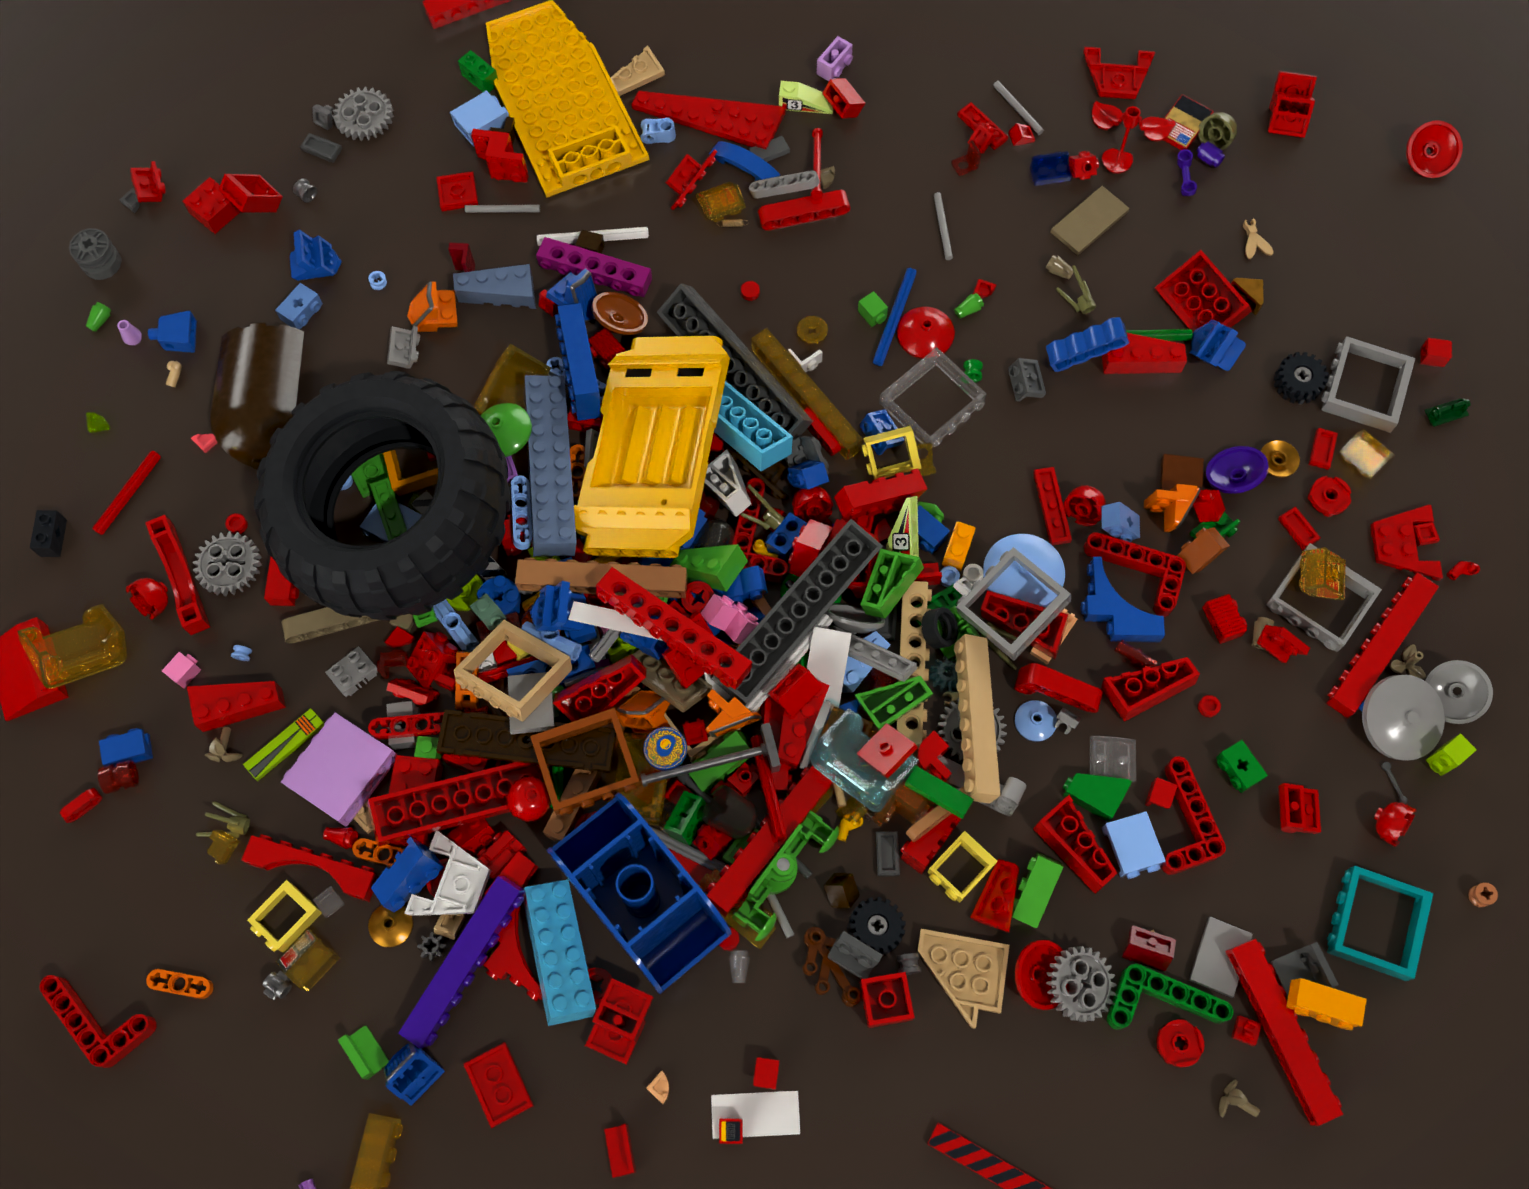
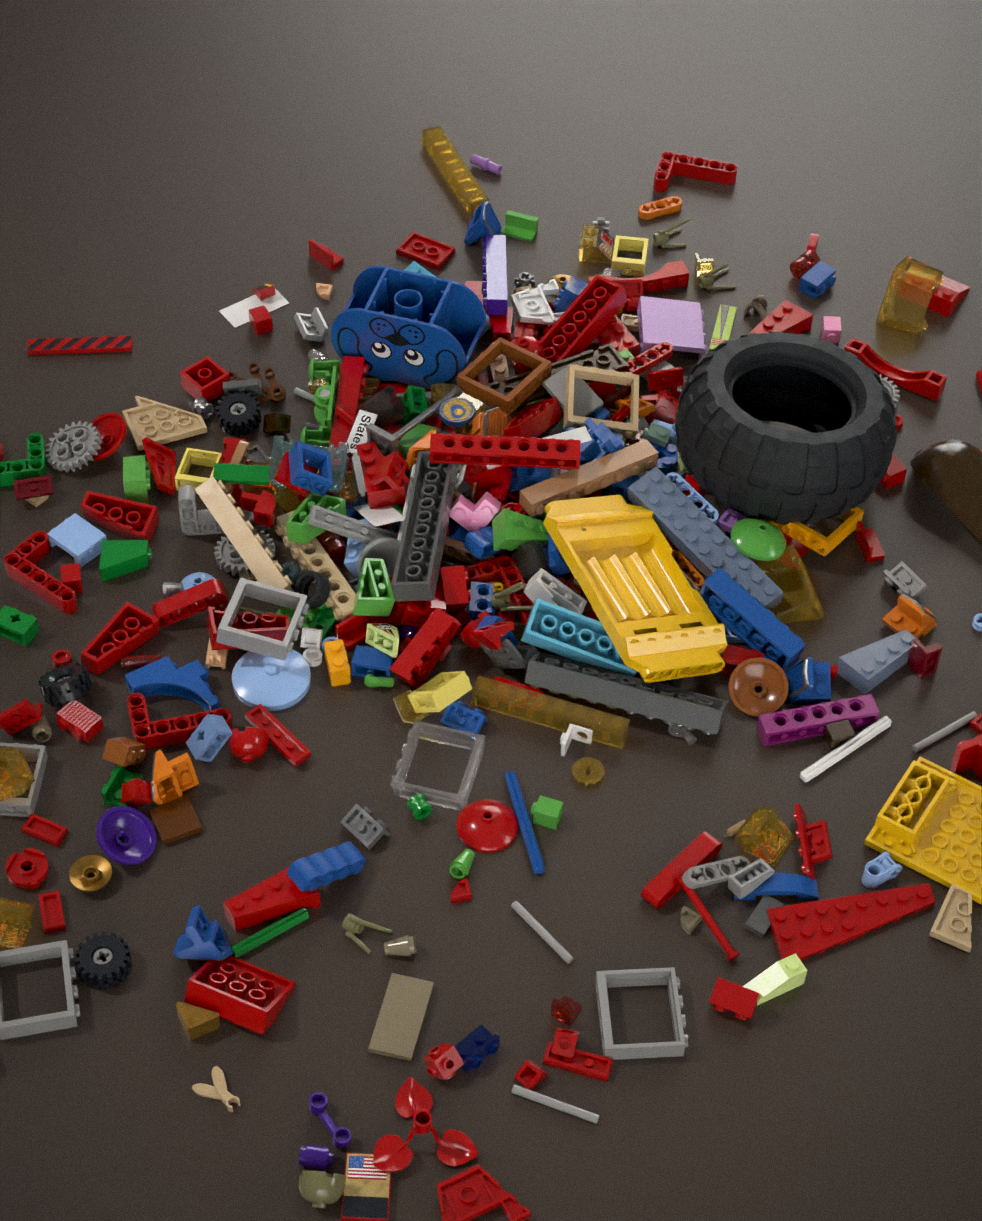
camera: 145 degrees right, 20 degrees down
red cylinder [126,577,168,620] -> none
red tile [741,281,760,301] -> none
lavender brick [817,36,853,81] -> none
clear slope [1090,736,1136,783] -> none
none -> black bush [38,663,92,705]
none -> blue window [288,440,333,496]
none -> light grey bracket [294,307,328,342]
none -> white sticker [344,410,378,453]
none -> red slope [470,621,514,650]
none -> light grey window [595,967,688,1060]
none -> red tile [610,279,643,297]
none -> olive plant [653,218,690,249]
none -> light grey slope [728,858,775,899]

